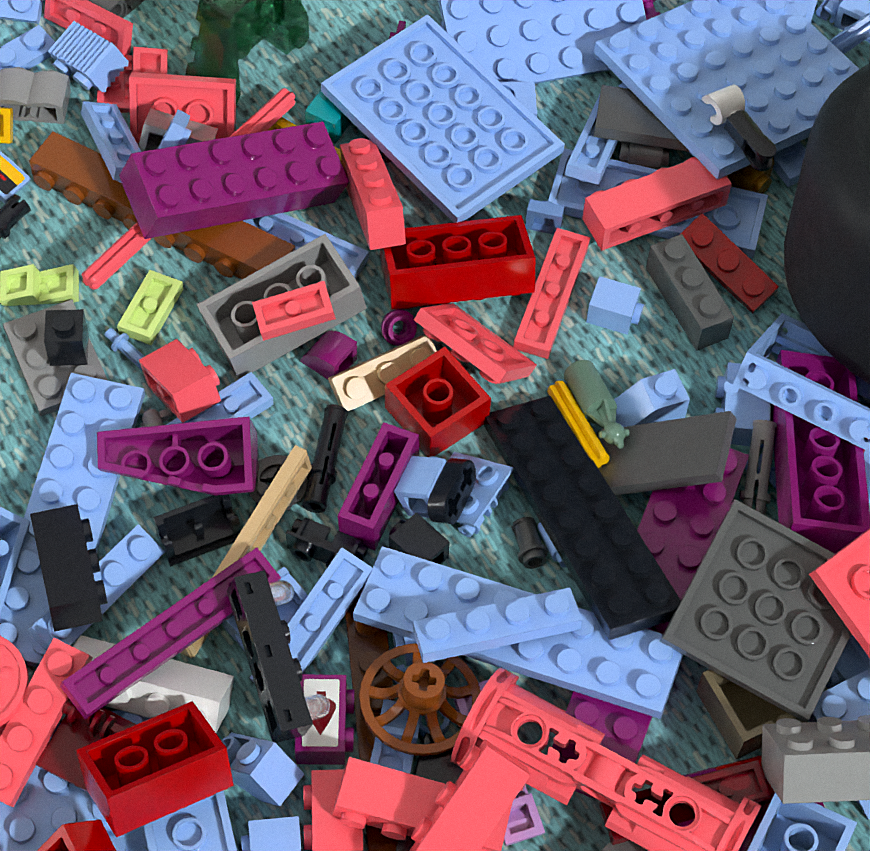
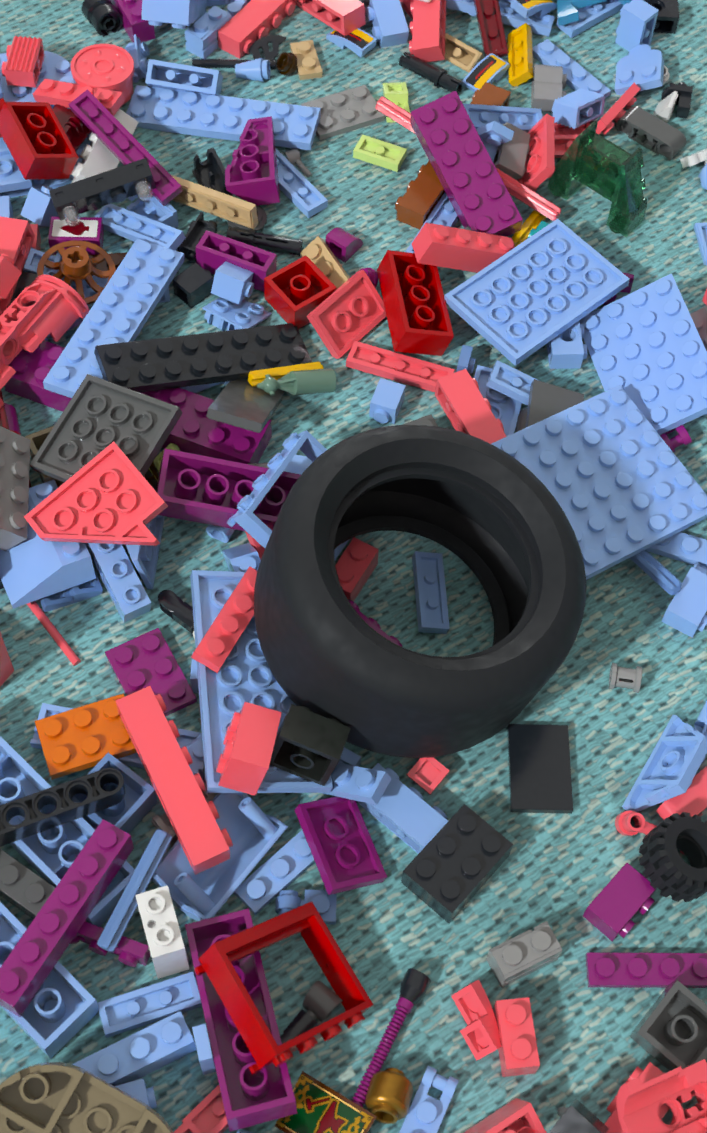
camera: 90 degrees right, 0 degrees up
light blue plate [27,524,165,651] -> none
black brick [30,504,108,632] -> none
black brick [44,309,89,366] -> none
light blue piece [104,328,145,371] -> none
coral brick [139,339,221,423] -> none
light grey brick [197,234,367,379] -> none
coral plate [252,281,336,341] -> none
light blue plate [413,587,582,663] -> none
black beam [427,458,476,524] -> none
light blue slope [614,369,690,427] -> none
black piece [701,84,777,171] -> none

